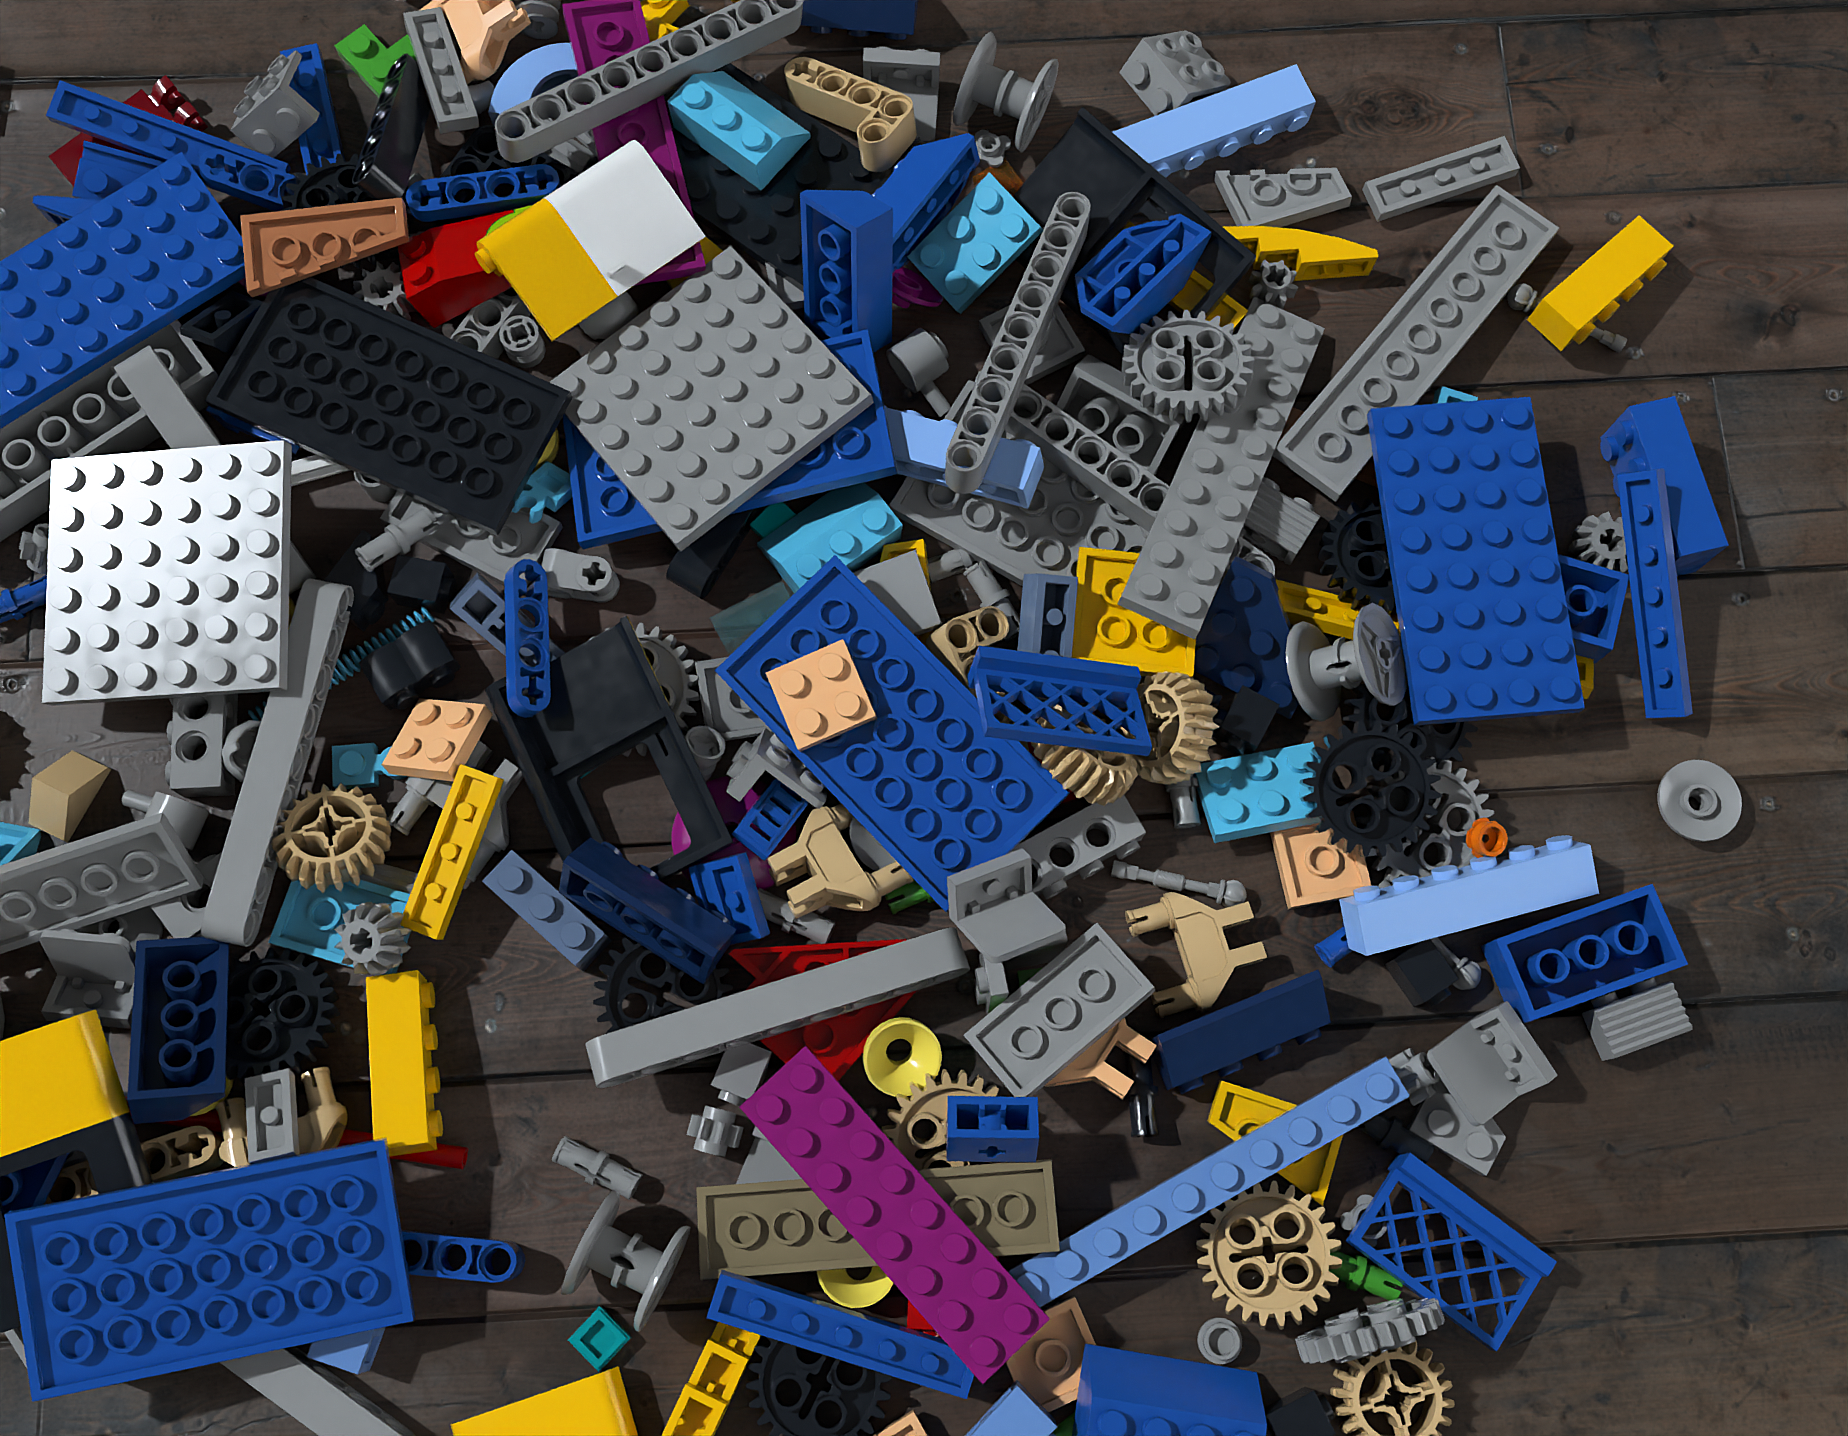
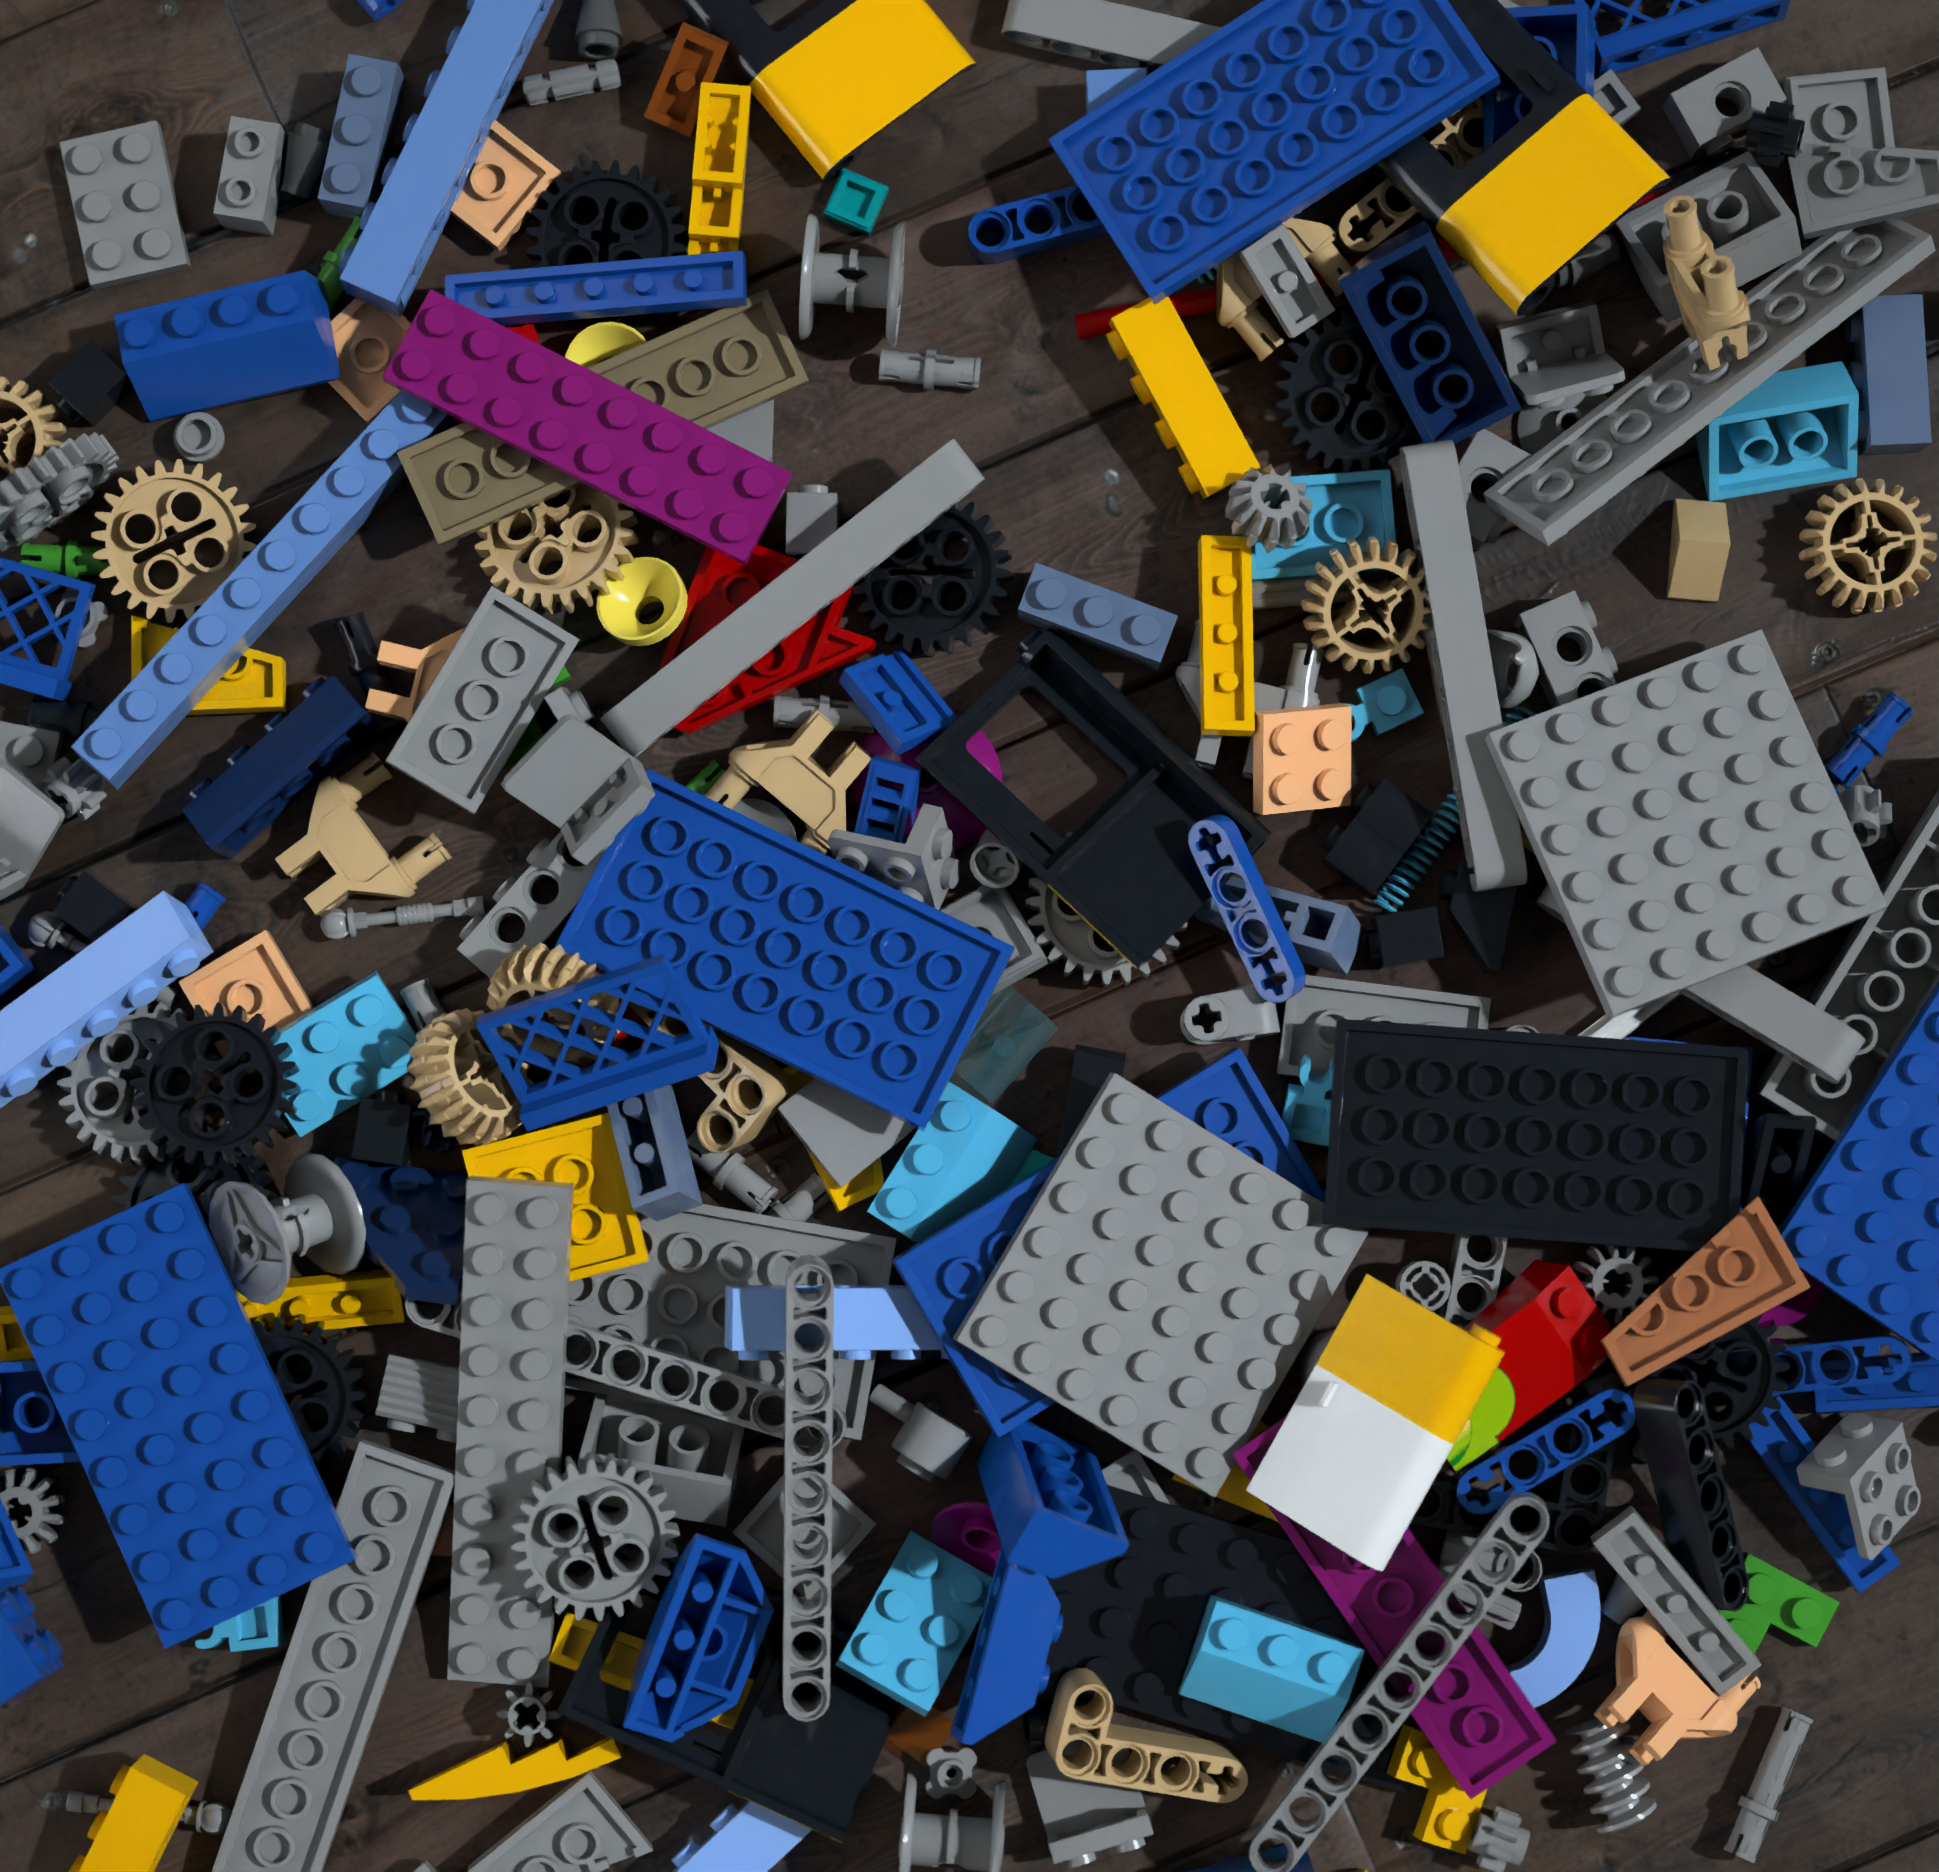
camera: 165 degrees right, 10 degrees up
light grey piece [122,790,209,851] -> none
light grey pin [355,507,440,572] -> none
dark blue slope [559,837,736,984] -> none
light grey gear [686,1105,744,1157] -> none
light nougat plate [766,639,877,752] -> none
blue brick [946,1096,1039,1162] -> none
orange plate [1466,817,1508,858] -> none

